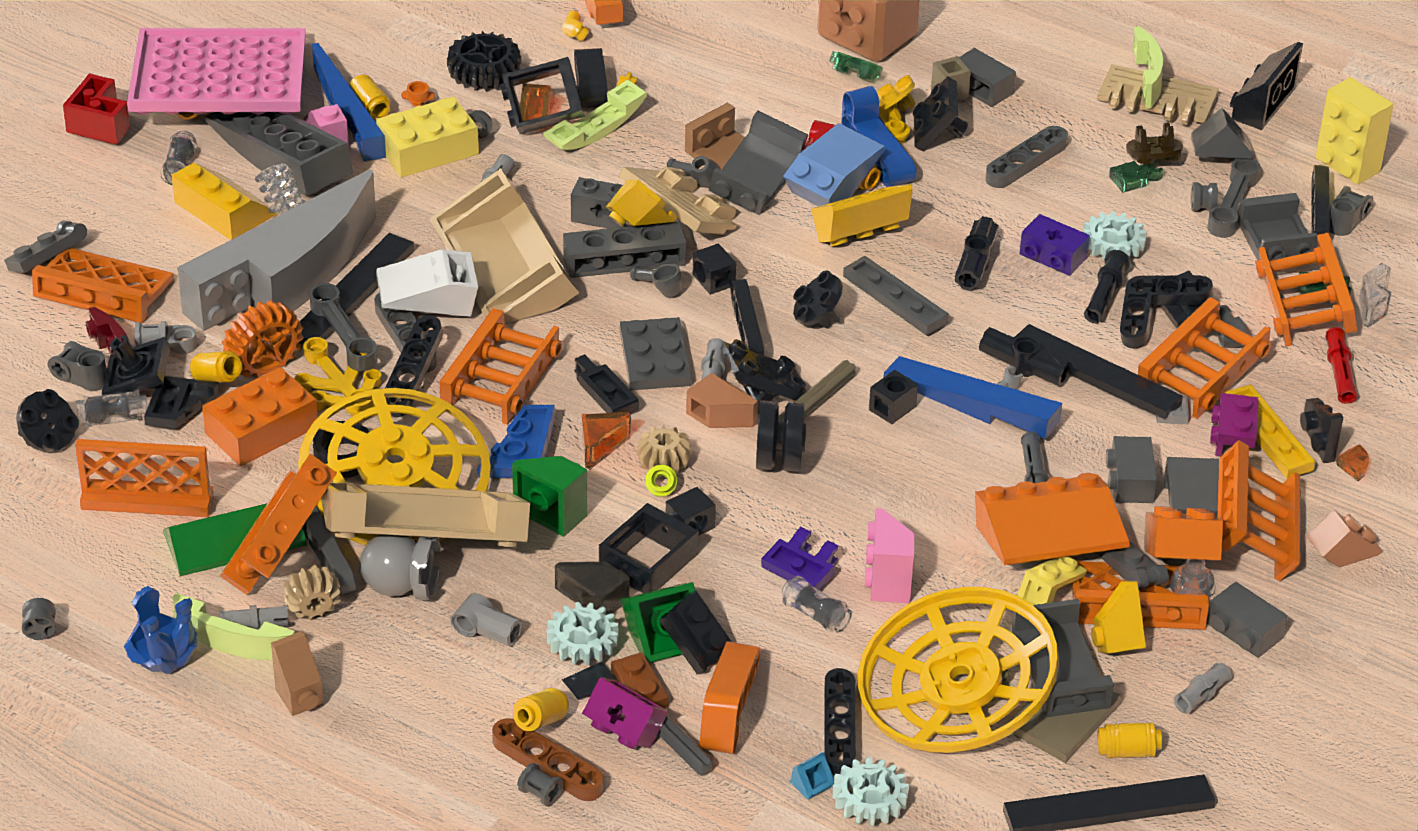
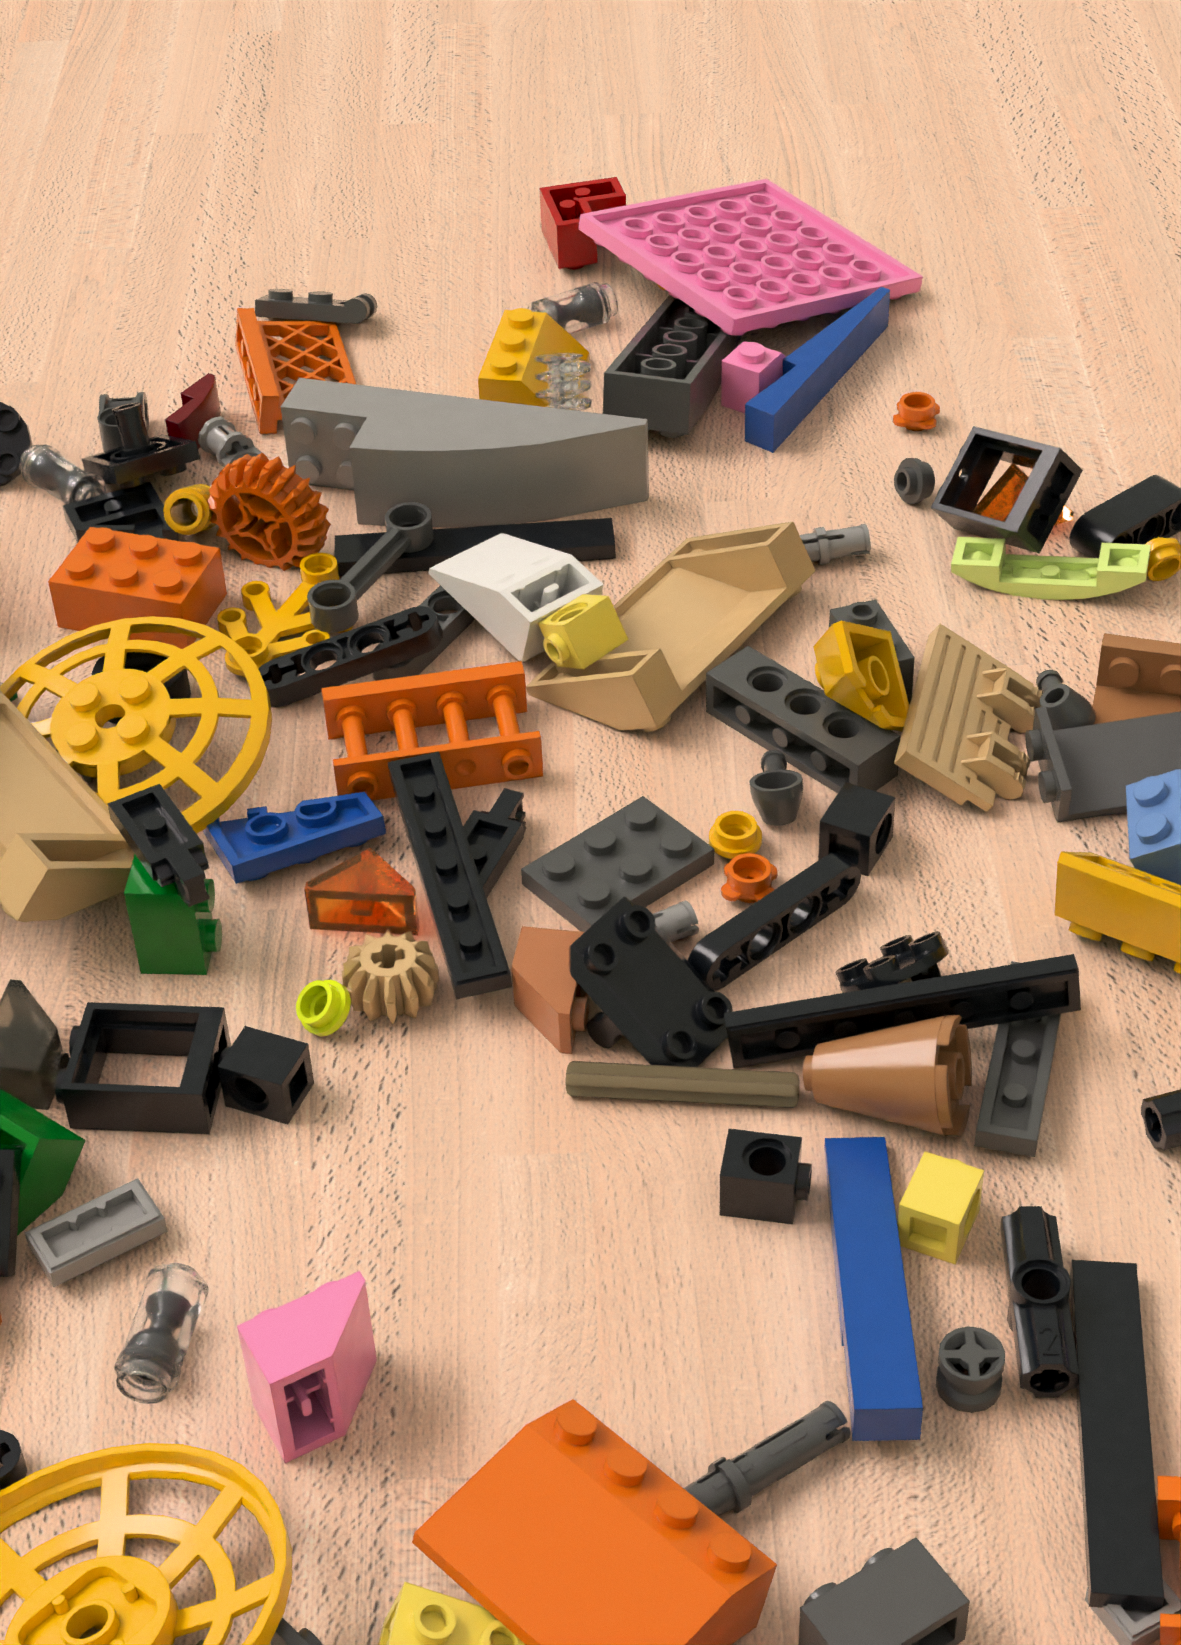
camera: 60 degrees right, 0 degrees up
yellow head [349,74,390,120] -> none
light yellow brick [376,96,479,177] -> none
black gear [447,31,522,91] -> none
black wheel [756,400,807,472] -> none
dark purple plate [761,526,838,595] -> none
light grey hand [997,366,1023,390] -> none
none -> light grey plate [25,1178,168,1287]
none -> black hinge [107,784,210,907]
none -> black tile [388,752,512,1000]
none -> light yellow brick [538,594,629,670]
none -> yellow plate [709,811,762,859]
none -> orange plate [721,853,778,903]
none -> black tile [724,954,1081,1068]
none -> medium nougat cone [803,1015,972,1137]
none -> light yellow brick [897,1151,984,1264]
none -> dark grey wheel [936,1326,1005,1413]

